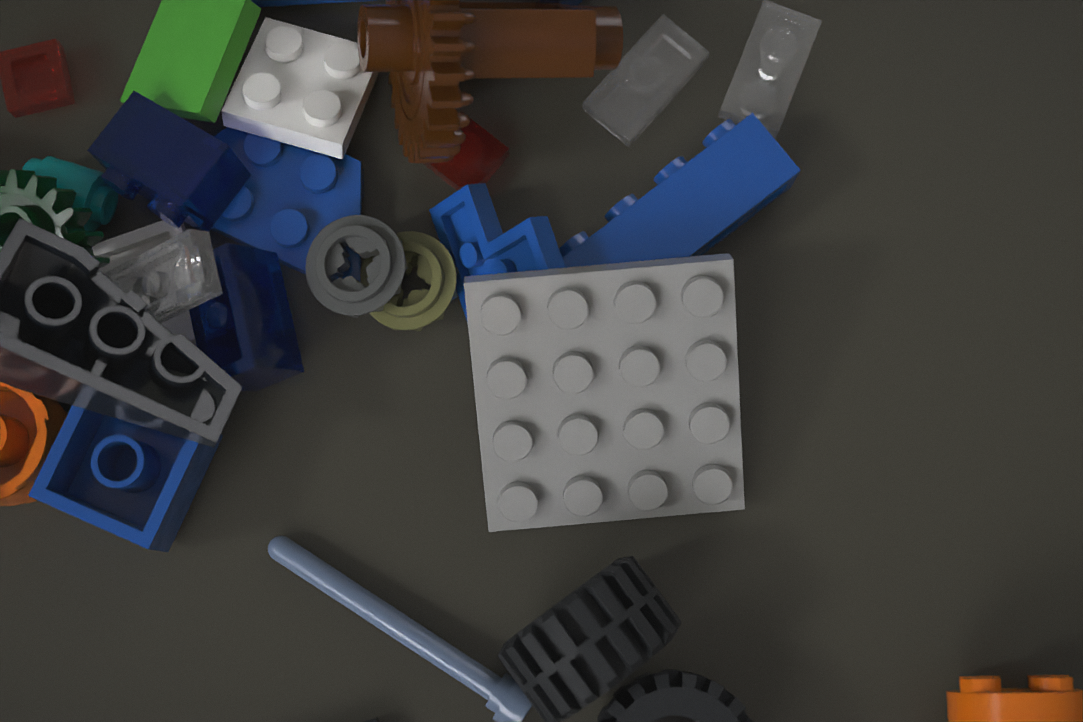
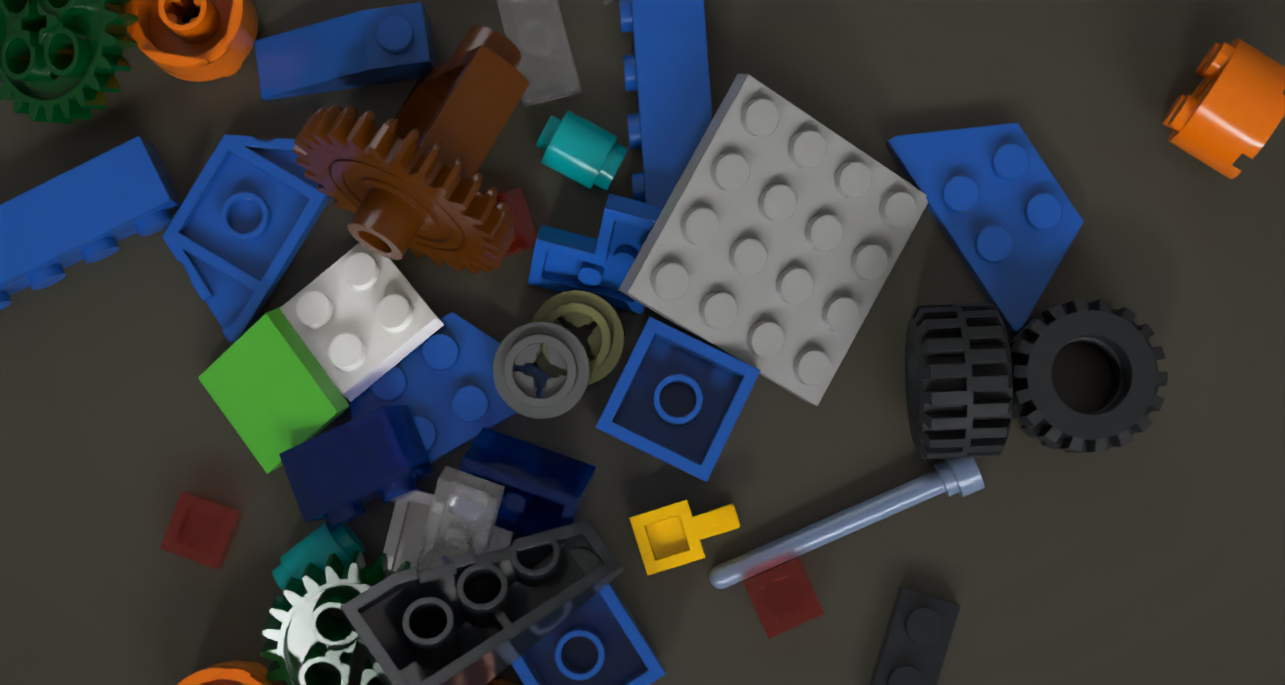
camera: 55 degrees left, 5 degrees up
none -> teal brick [536,110,628,191]
none -> blue brick [595,316,761,482]
none -> yellow plate [629,499,741,576]
none -> clear red plate [743,557,824,639]
none -> blue wing [885,122,1084,334]

